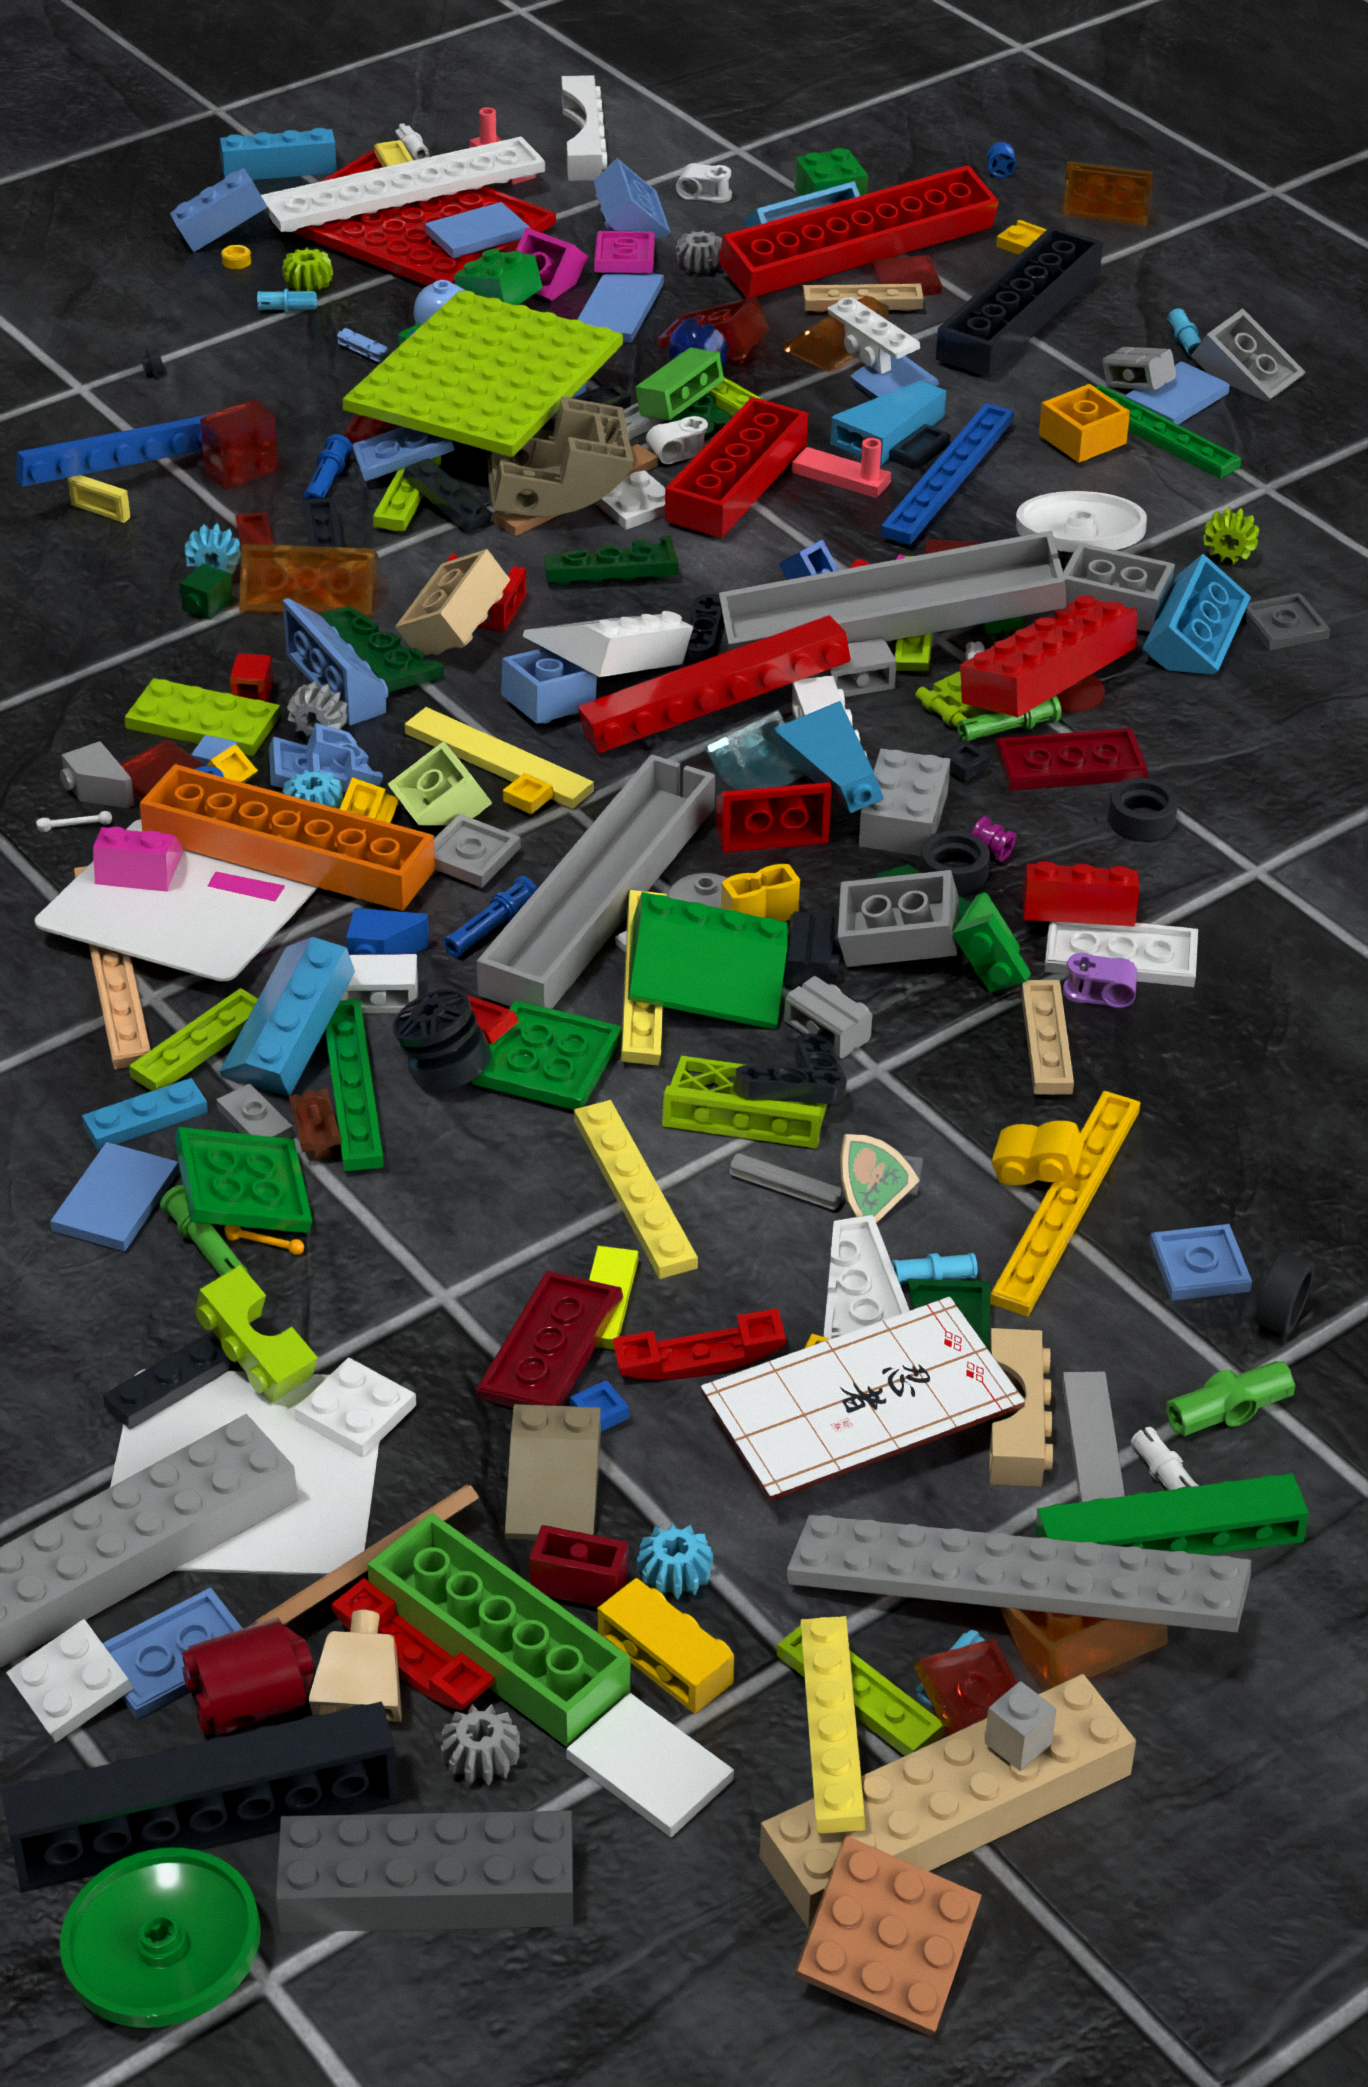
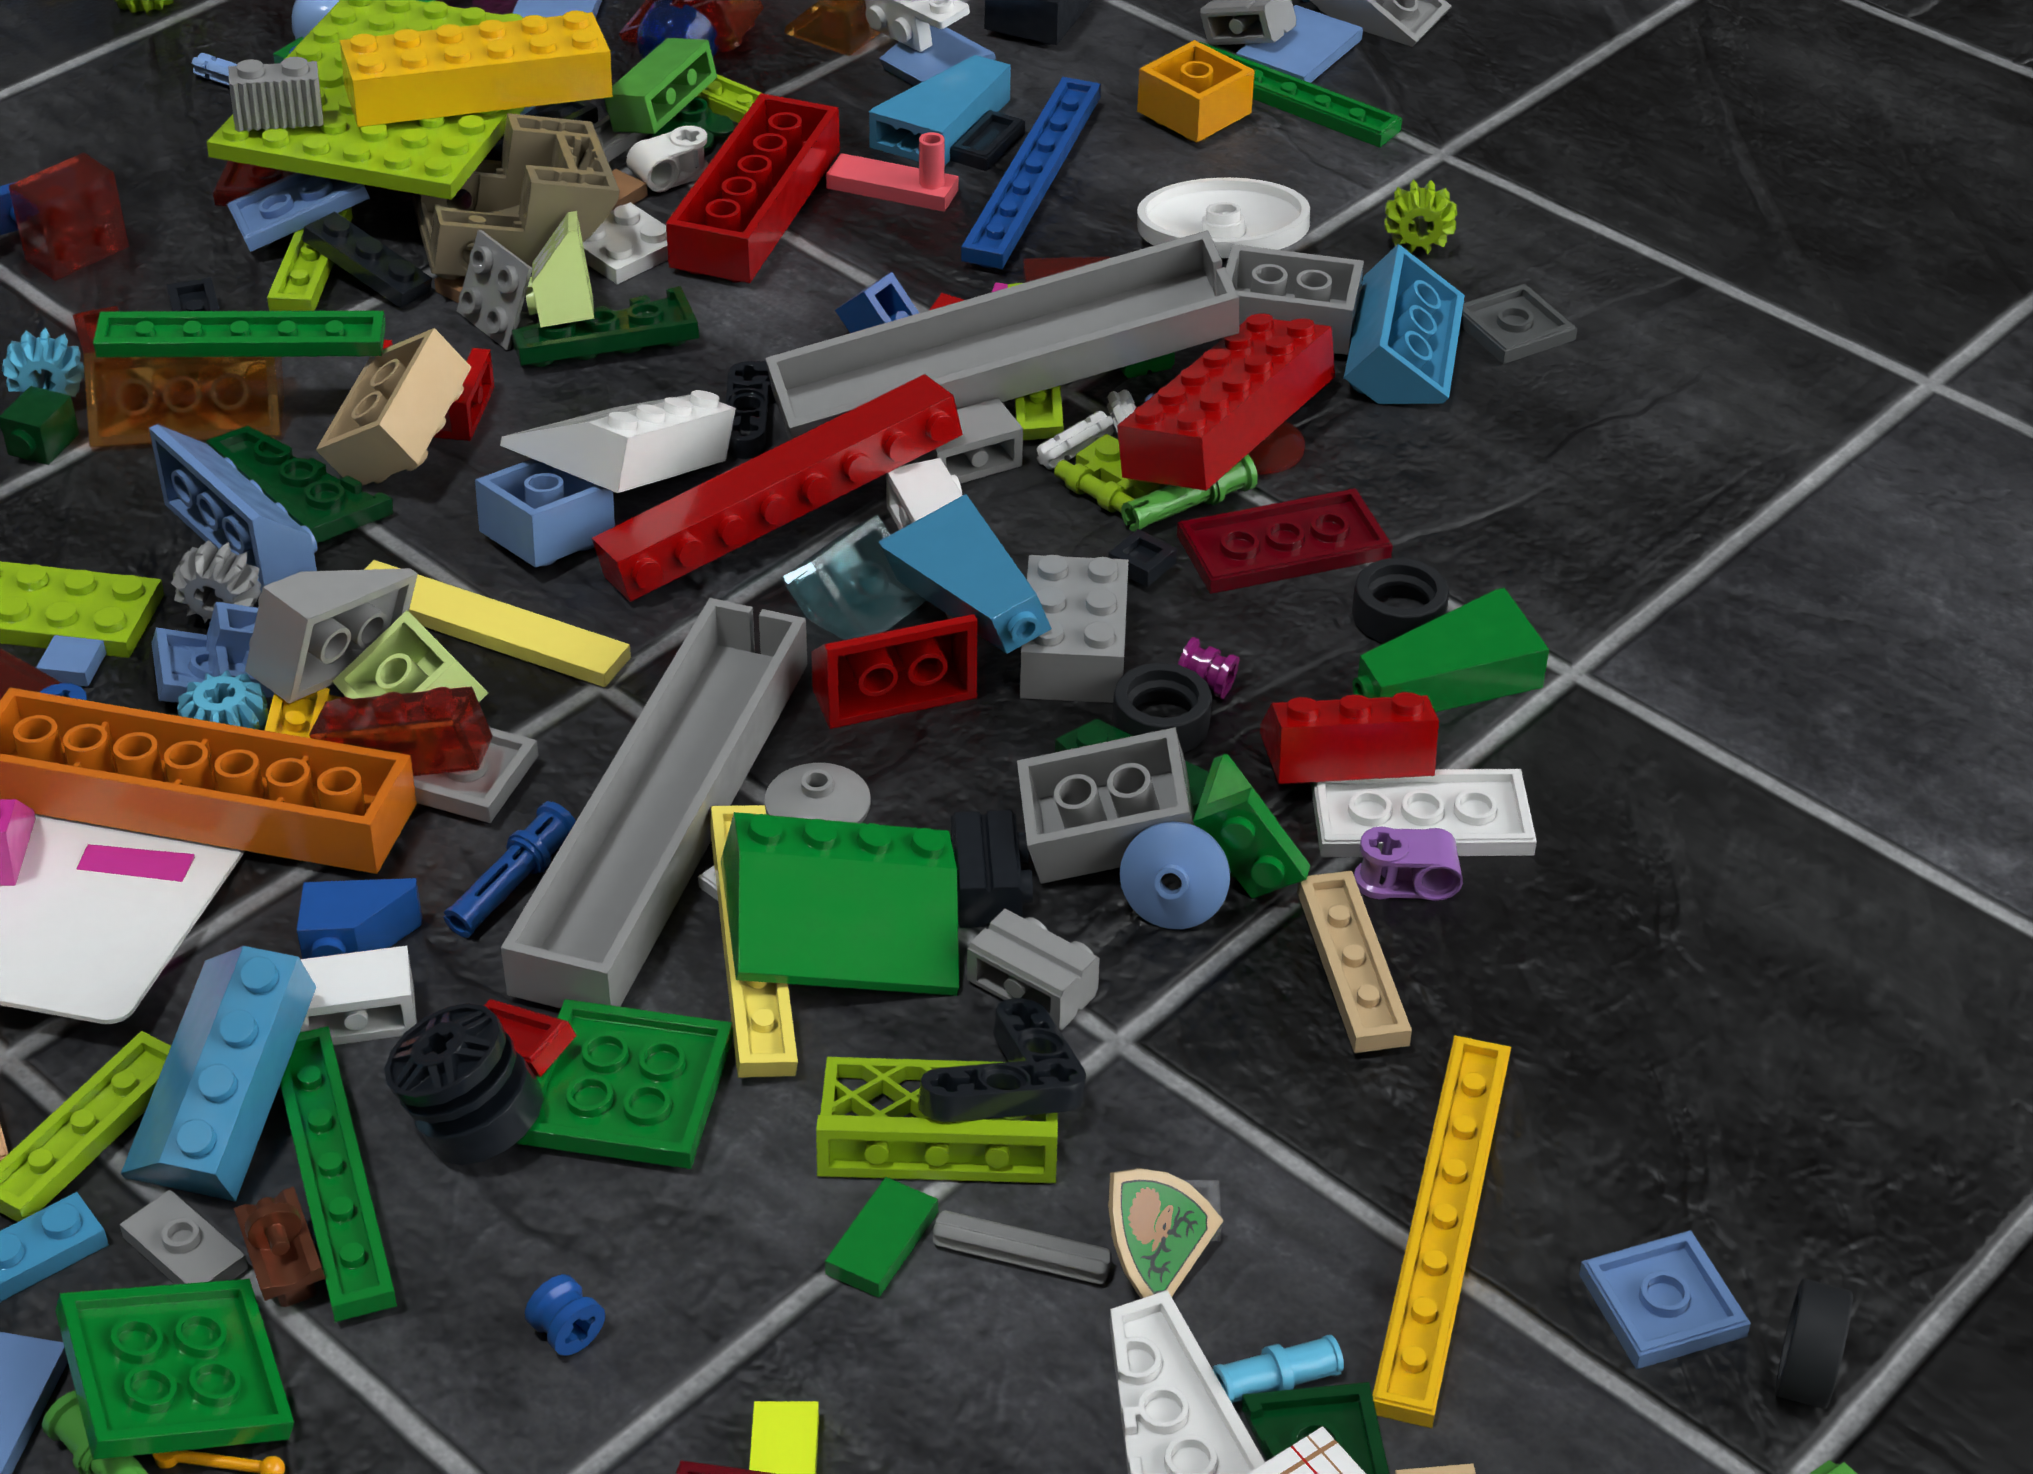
camera: 10 degrees left, 0 degrees up
yellow plate [206,744,258,783] -> none
red brick [230,653,273,702] -> none
medium azure axle [257,289,317,313] -> none
blue pin [302,434,353,501] -> none
yellow plate [503,772,553,814] -> none
light yellow plate [574,1100,698,1279] -> none
yellow brick [721,864,800,922] -> none
yellow brick [991,1121,1084,1186] -> none
none -> green plate [93,311,386,358]
none -> light grey brick [228,57,324,132]
none -> light grey slope [245,568,418,704]
none -> clear red brick [309,686,493,776]
none -> yellow brick [339,10,613,127]
none -> light grey hinge [457,230,536,350]
none -> blue wheel [524,1274,605,1356]
none -> yellowish green slope [525,211,594,327]
none -> green tile [825,1177,938,1298]
none -> white axle [1037,411,1114,470]
none -> medium blue dish [1120,821,1230,929]
none -> green slope [1353,588,1549,712]

